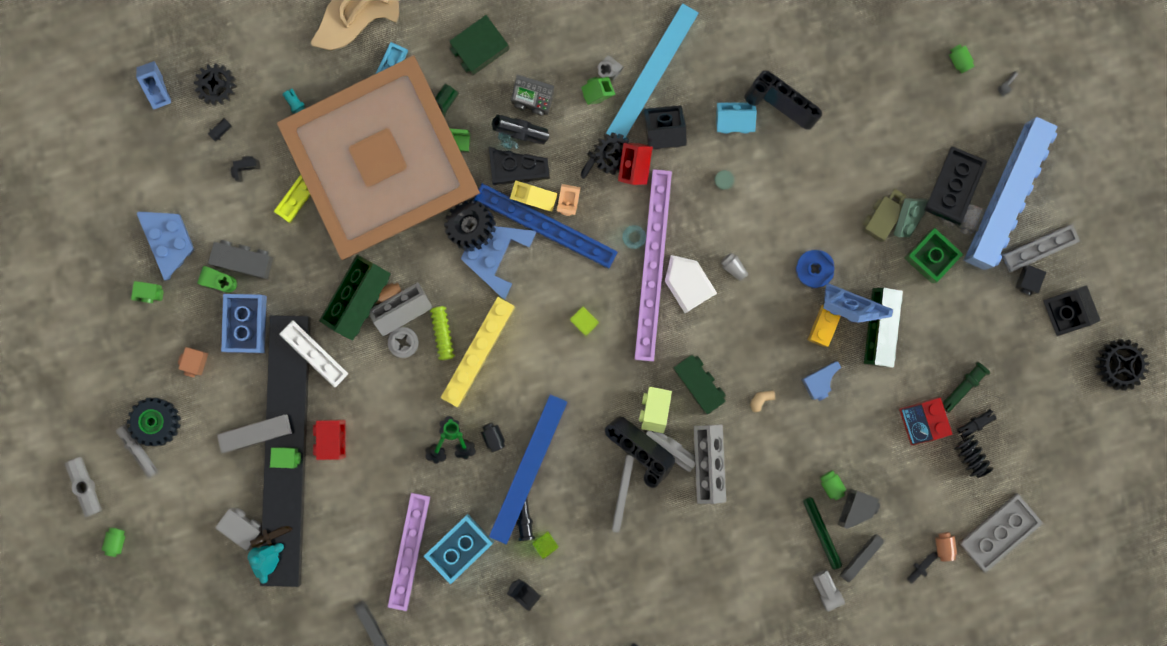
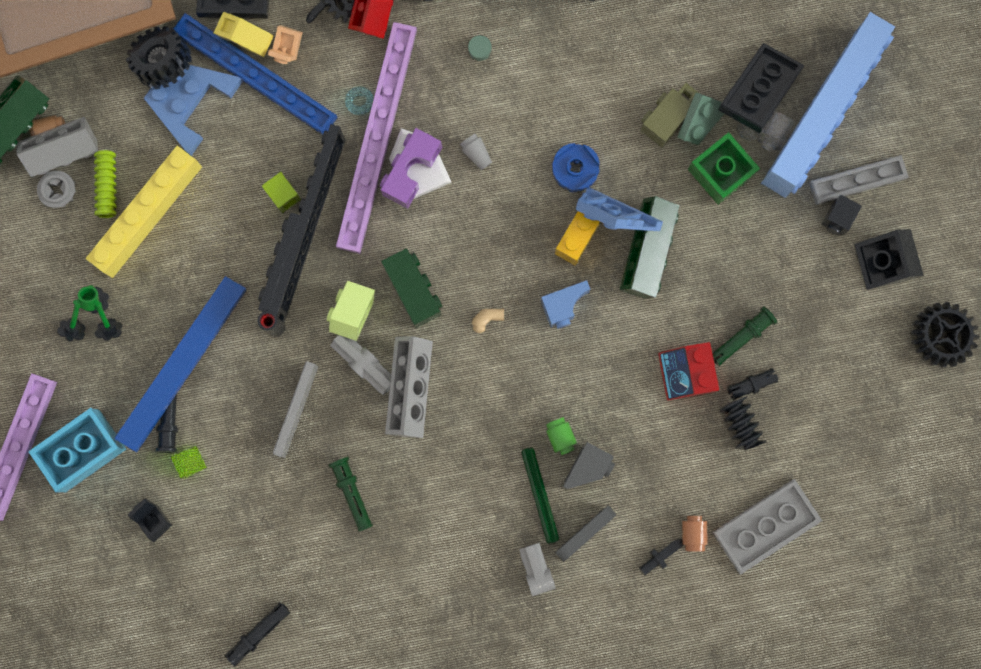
camera: 10 degrees right, 5 degrees down
black brick [480,422,505,453] -> none
black beam [605,416,675,488] -> none
none -> black hinge [257,124,345,337]
none -> dark green pin [328,456,373,532]
none -> medium lavender arch [380,128,442,209]

